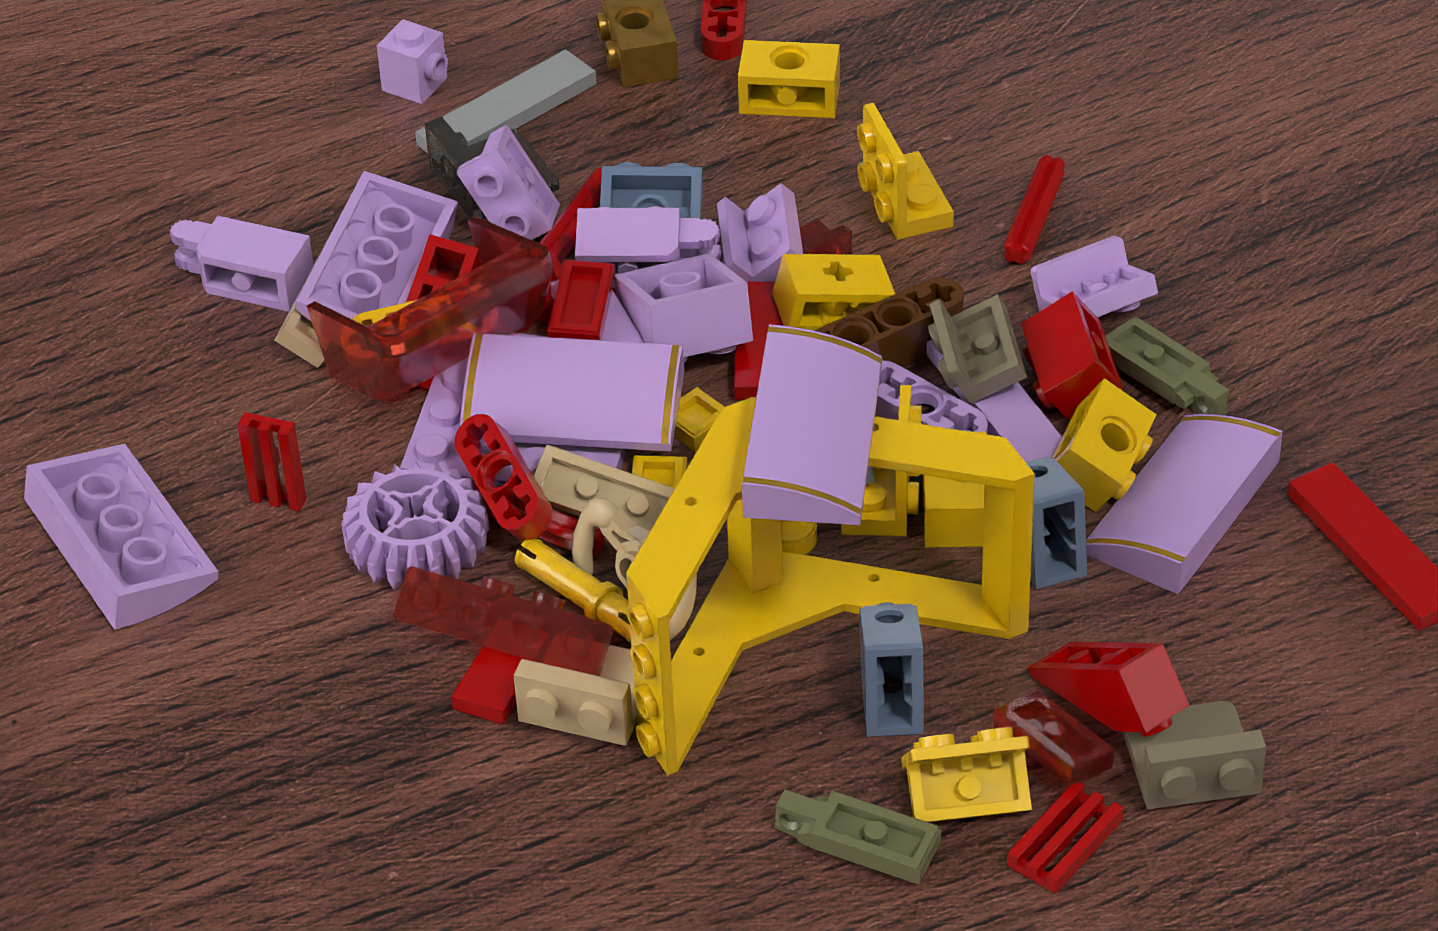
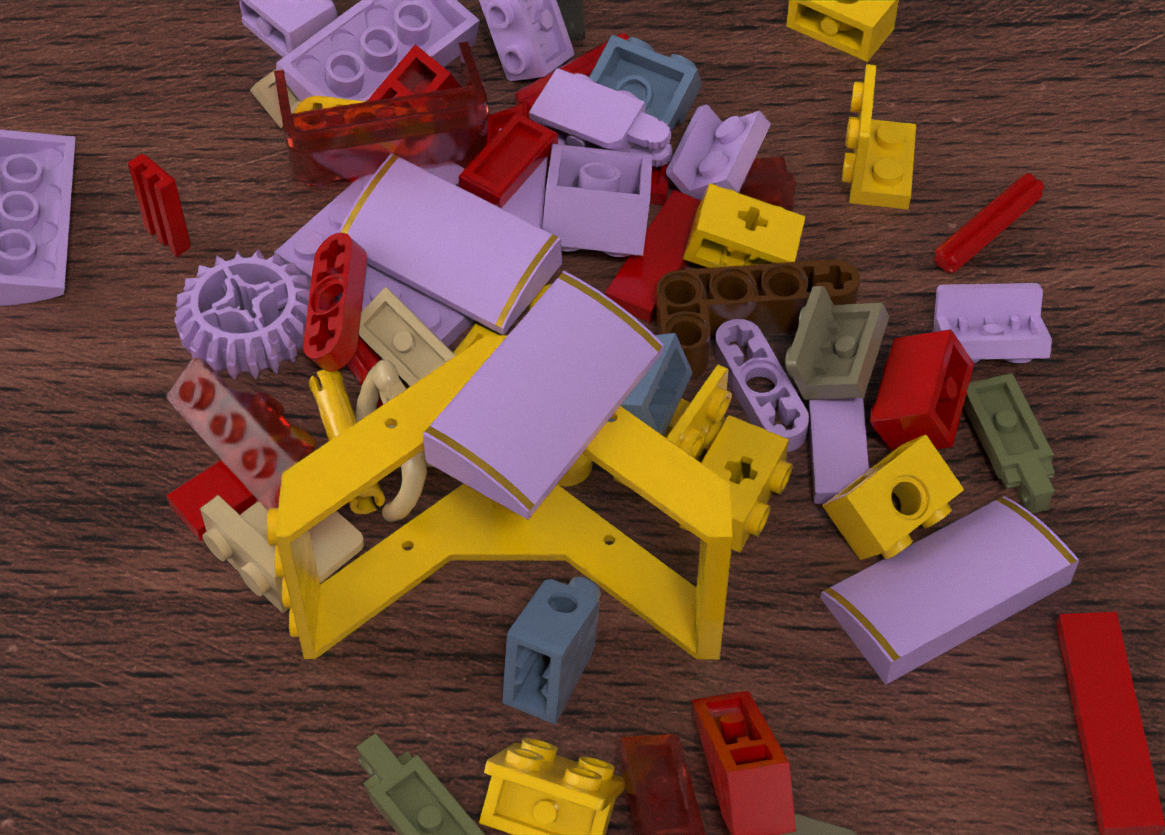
camera: 25 degrees right, 10 degrees up
sand blue torso [1026,457,1087,589] -> none

